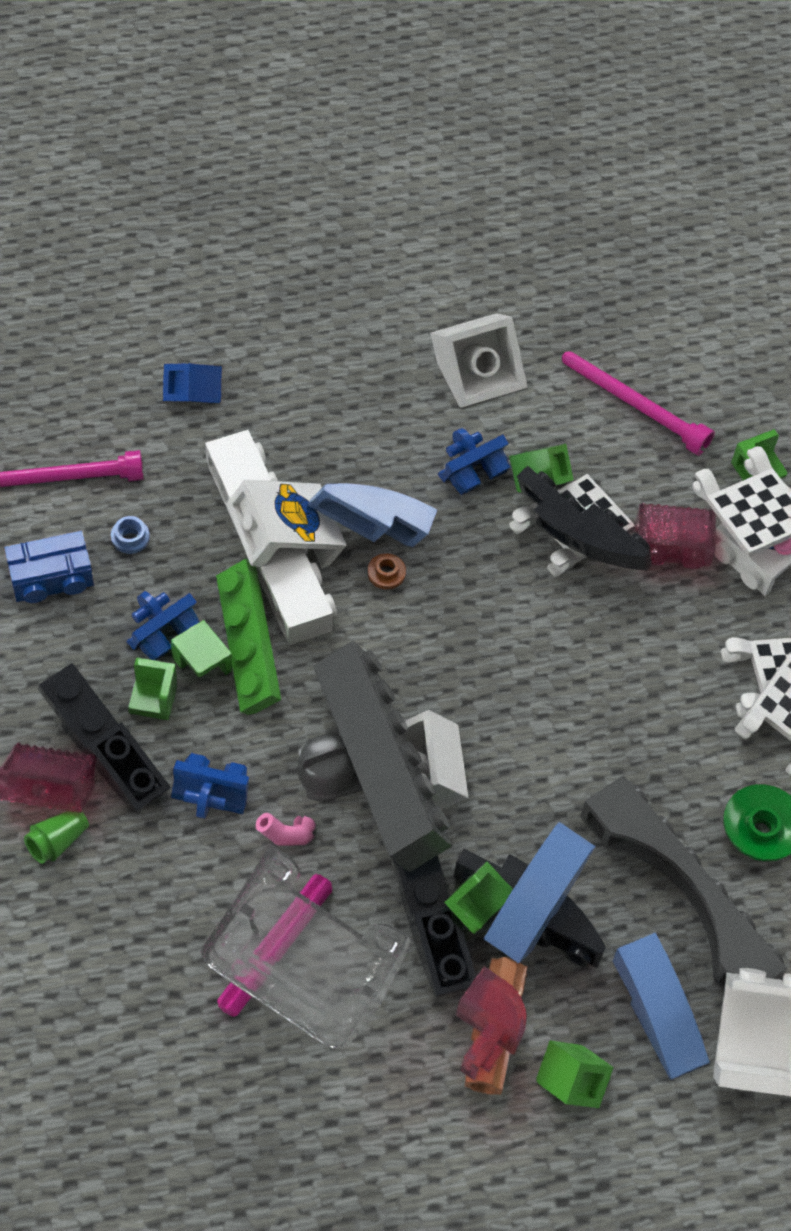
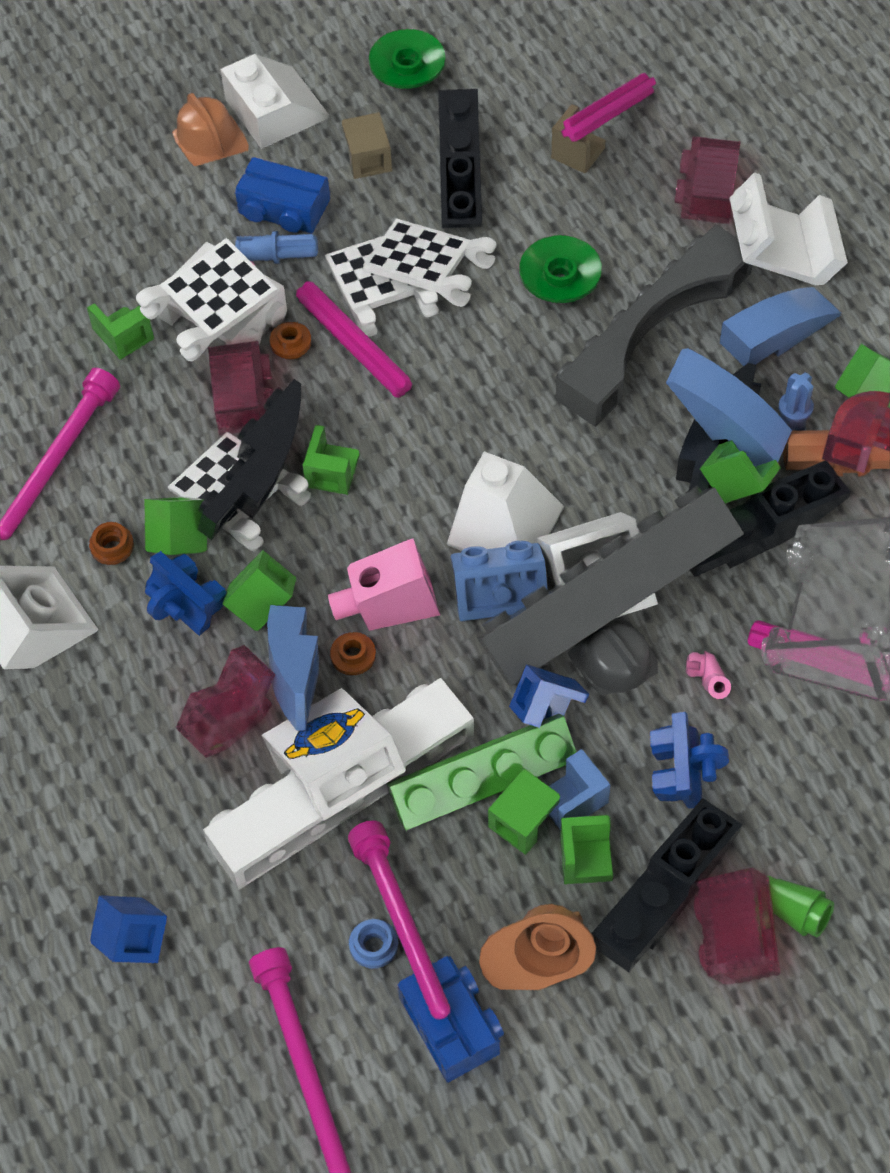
camera: 95 degrees left, 0 degrees up
blue hips [126,591,200,661] -> none
none -> dark orange plate [89,522,134,565]
none -> clear pink brick [176,645,275,758]
none -> bright green panel [223,550,296,631]
none -> dark orange plate [269,322,312,360]
none -> dark pink axle [296,281,412,398]
none -> bright green panel [303,425,360,495]
none -> bright pink torso [328,538,440,631]
none -> dark pink piece [348,820,450,1019]
none -> white slope [447,451,564,551]
none -> medium blue bracket [451,541,547,621]
none -> nougat piece [479,904,596,990]
none -> blue panel [509,664,589,728]
none -> medium blue panel [549,749,610,830]
none -> medium blue axle [778,372,814,431]

